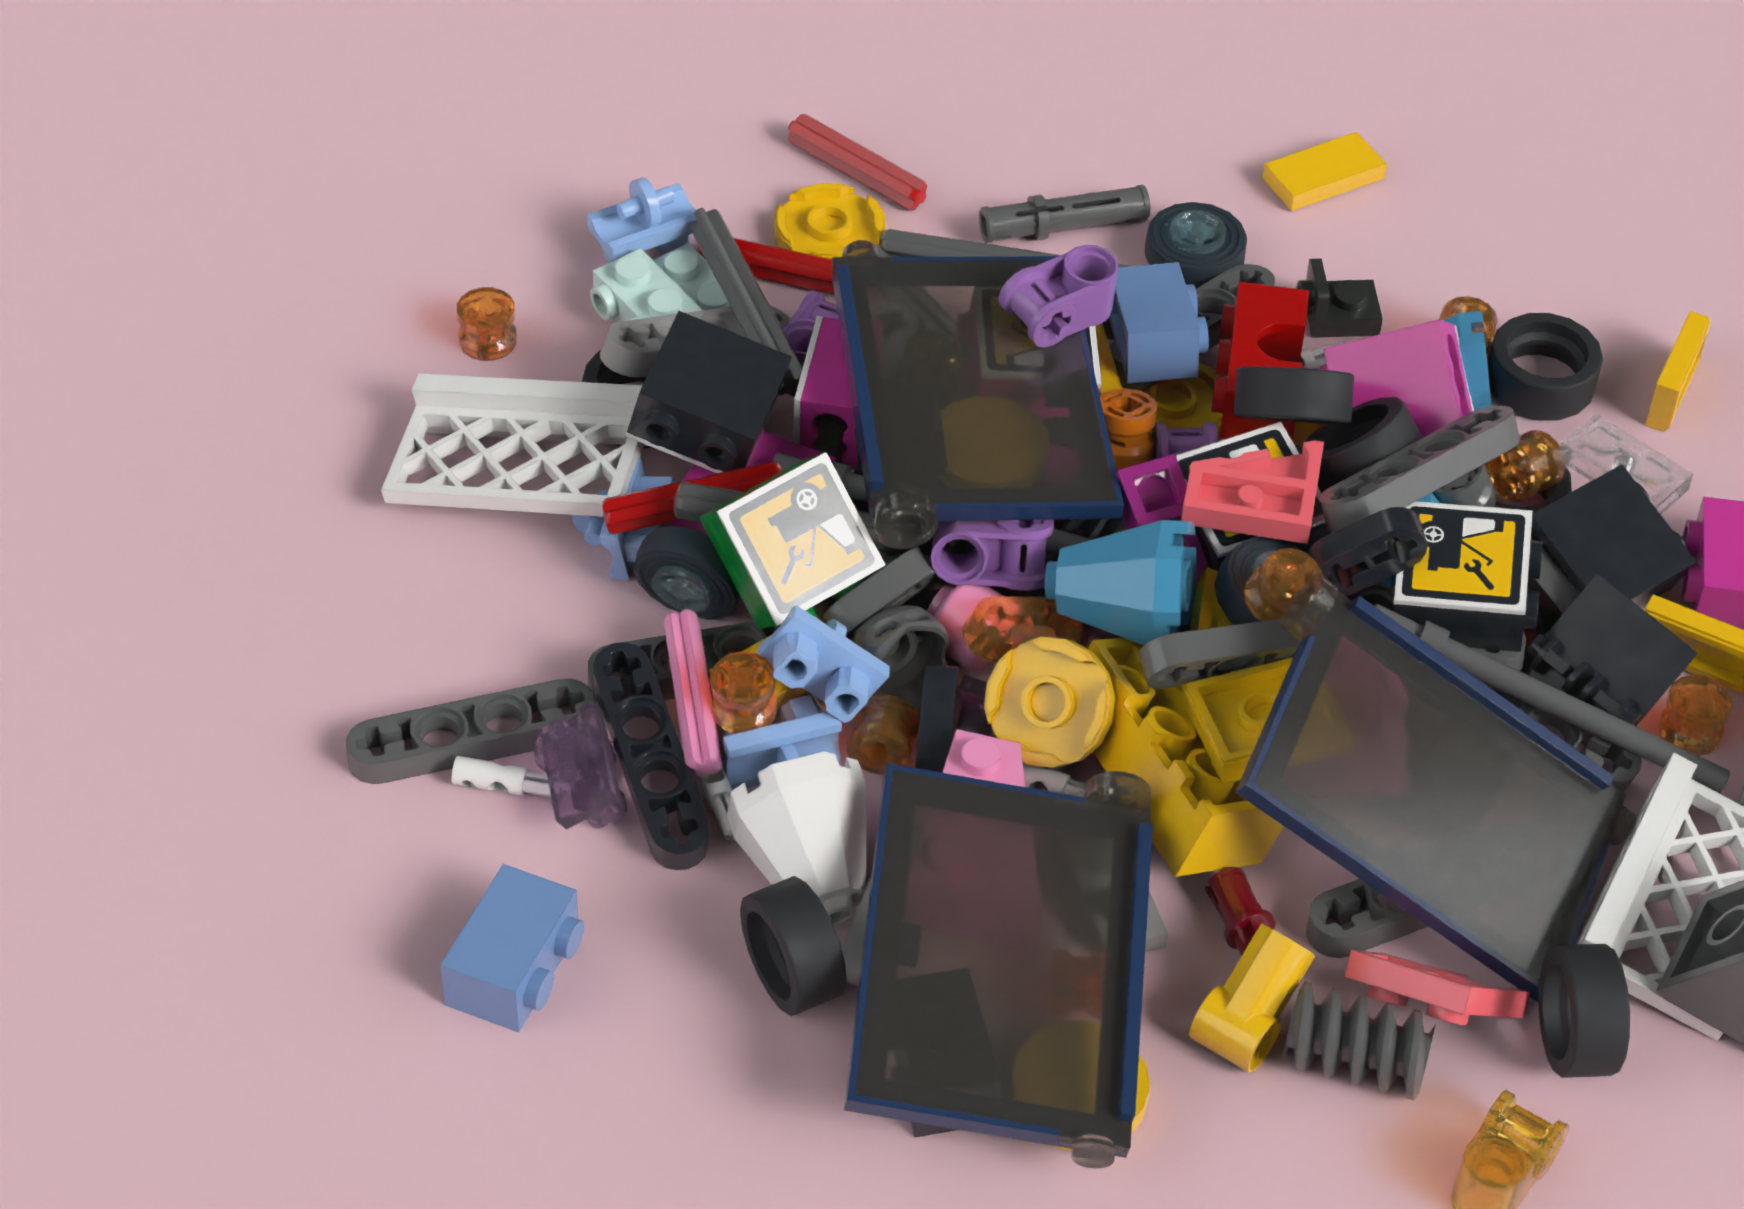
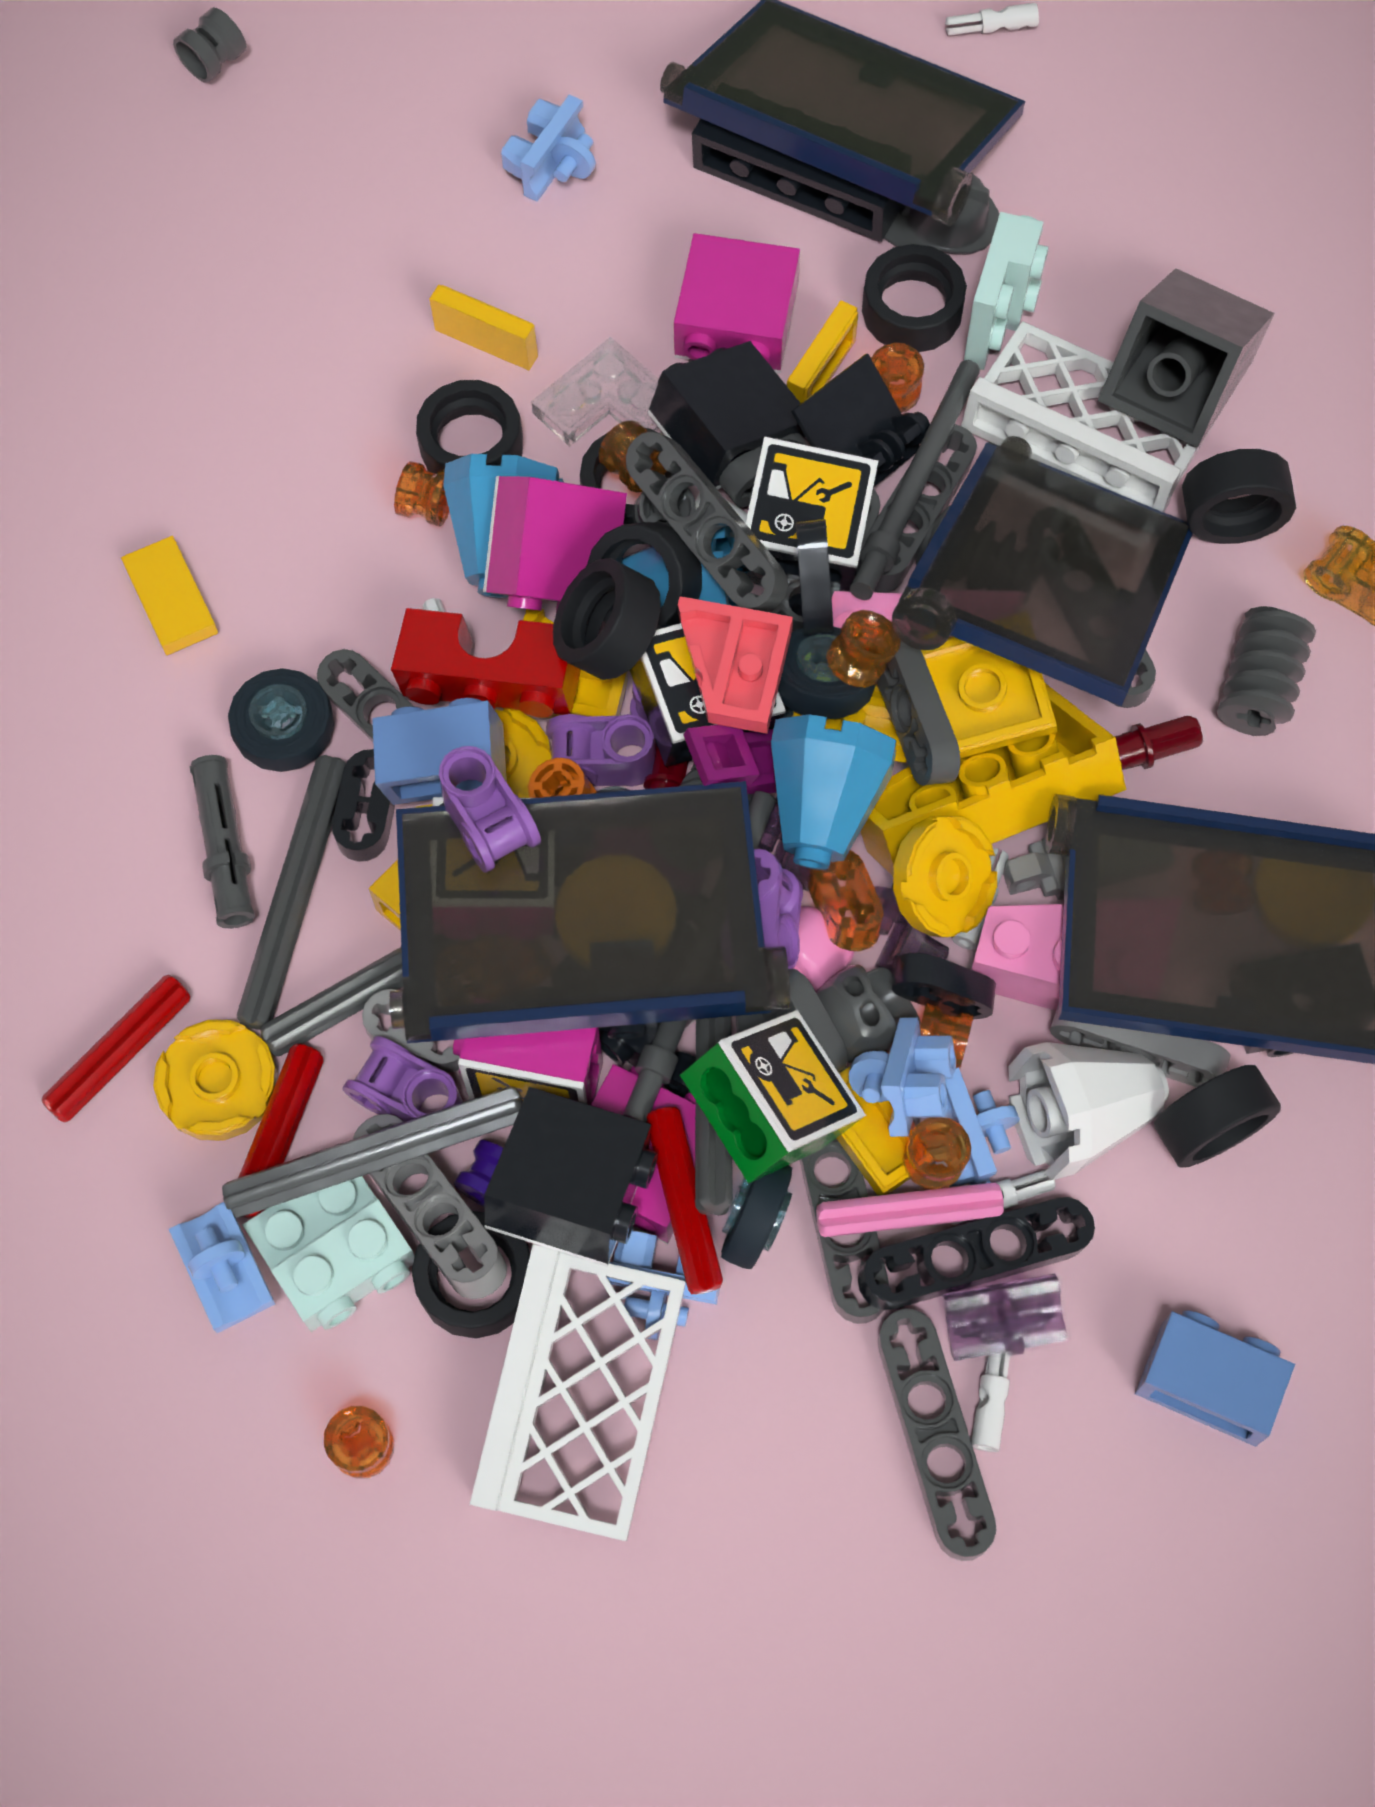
camera: 85 degrees left, 20 degrees up
yellow piece [1189,923,1315,1073] -> none
pearl dark grey bracket [1296,258,1383,338] -> none
coral wing [1344,950,1530,1025] -> none

